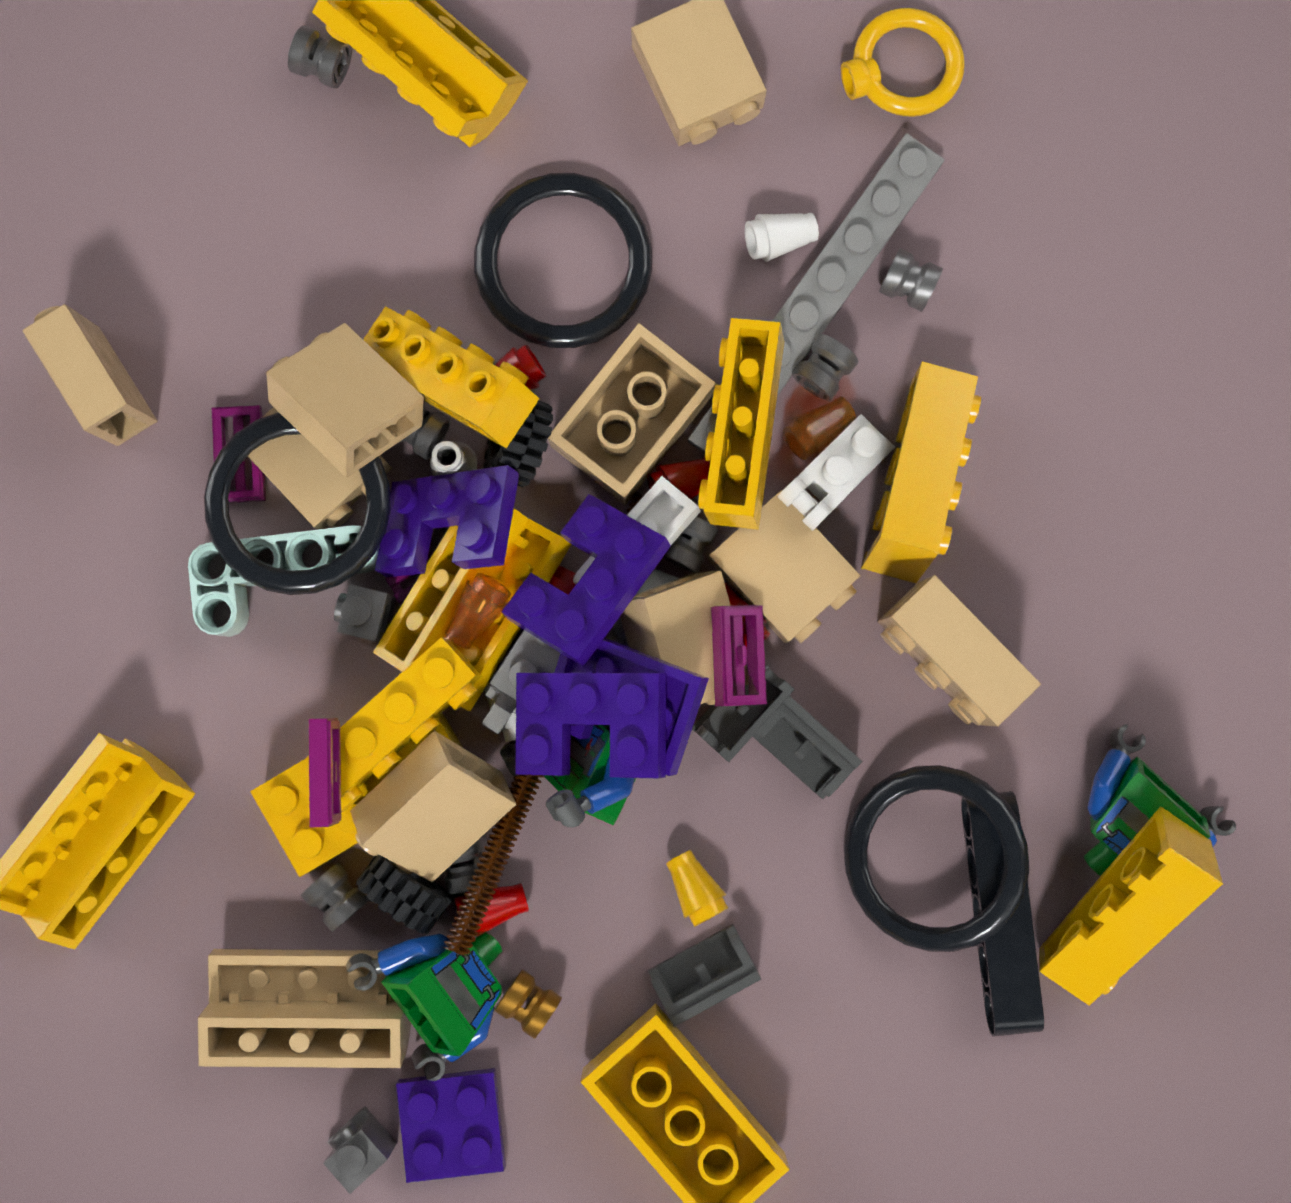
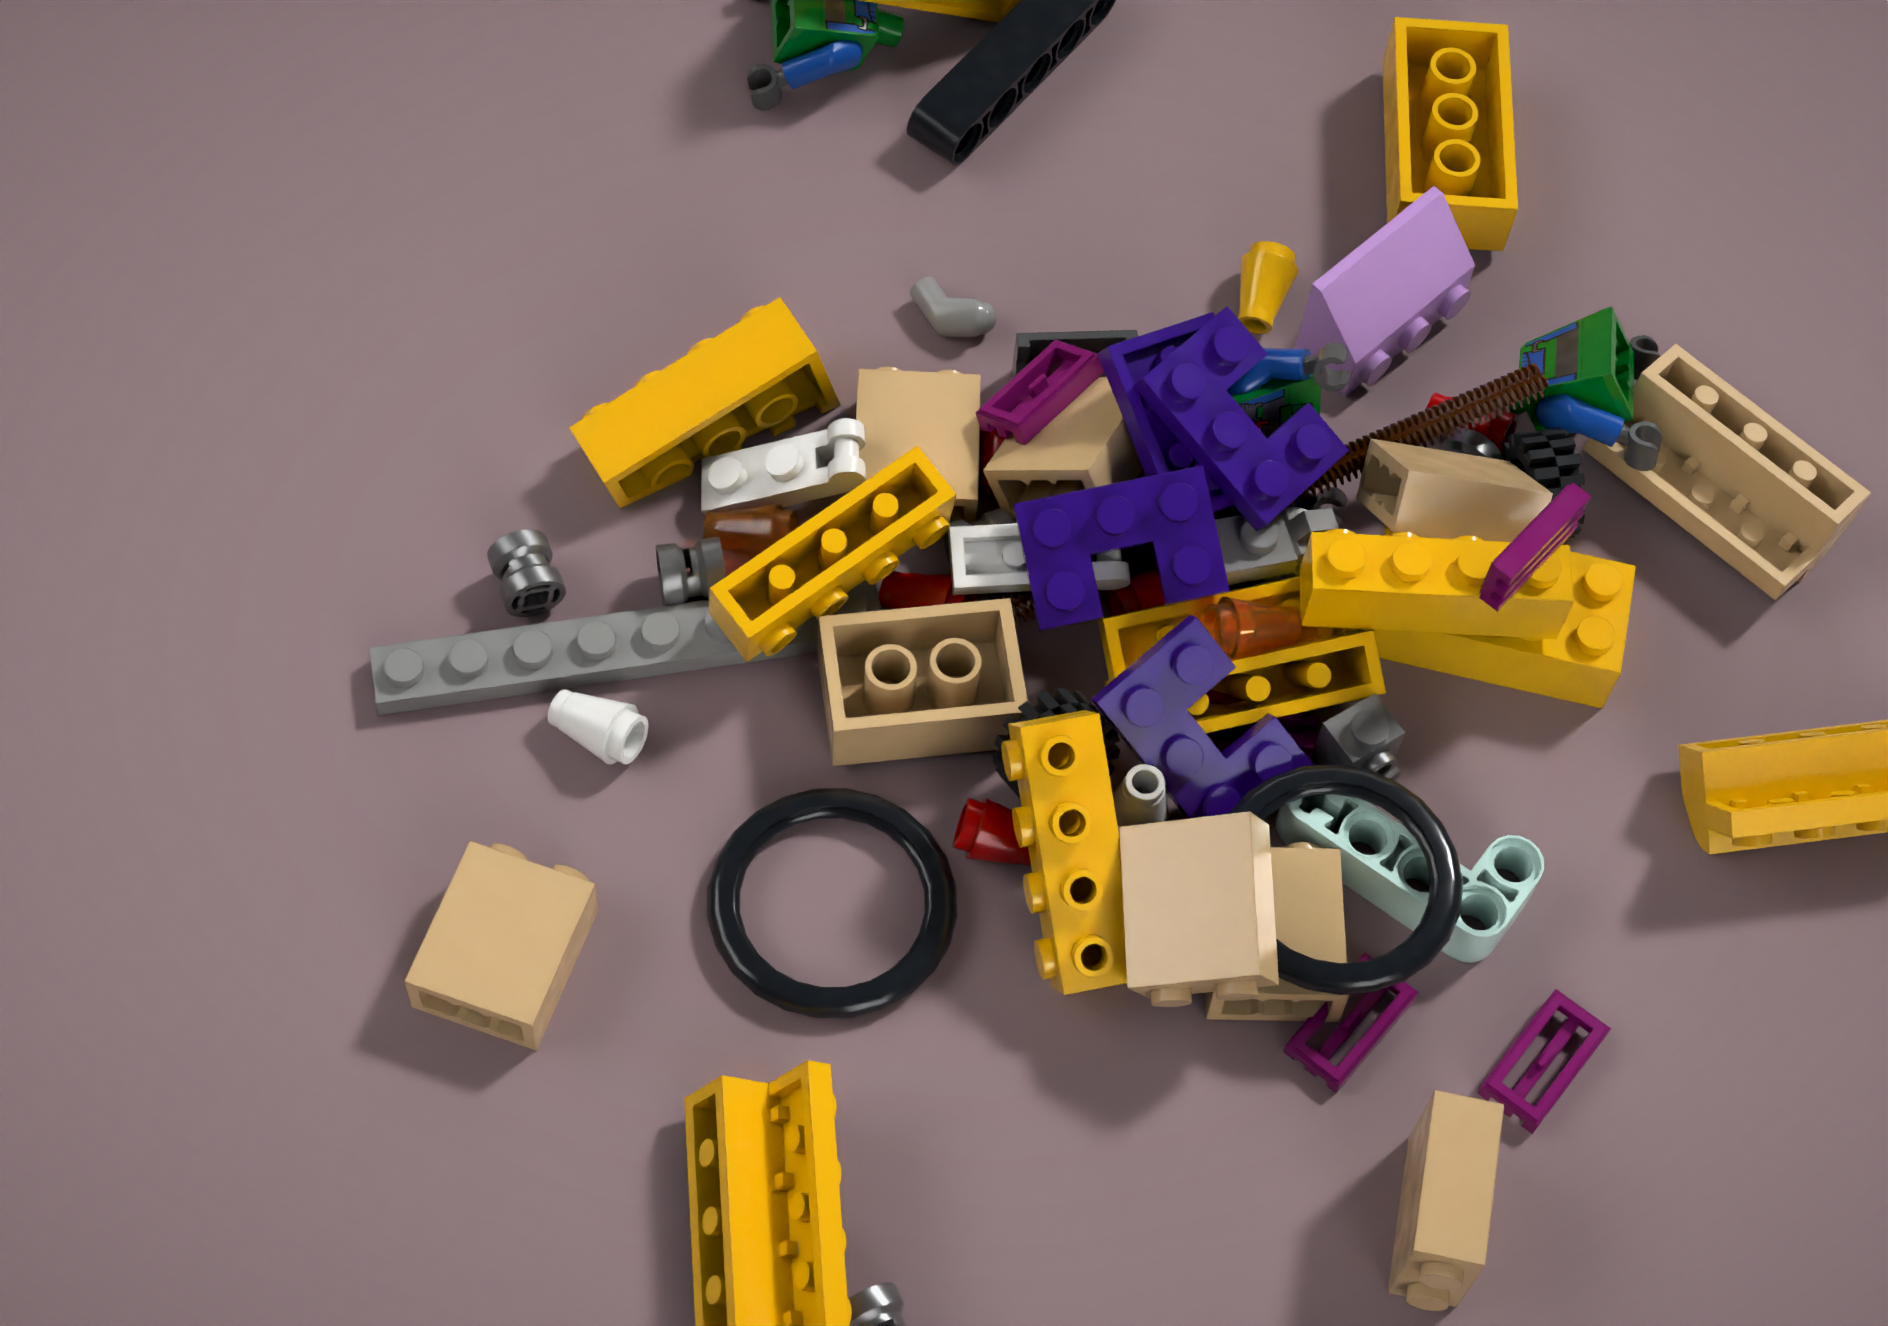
camera: 145 degrees left, 25 degrees down
flat silver wheel [300,863,369,932] -> none
flat silver brick [323,1106,397,1194] -> none
dark purple plate [396,1068,506,1183] -> none
pearl gold wheel [494,969,562,1039] -> none
dark grey hinge [648,924,762,1027] -> none
dark grey hinge [752,696,863,799] -> none
yellow piece [841,8,965,117] -> none
black wedge [844,765,1030,952] -> none
tan brick [877,575,1041,727] -> none
none -> light grey arm [910,277,996,337]
none -> lavender slope [1295,186,1475,397]
none -> magenta tile [1477,989,1611,1134]

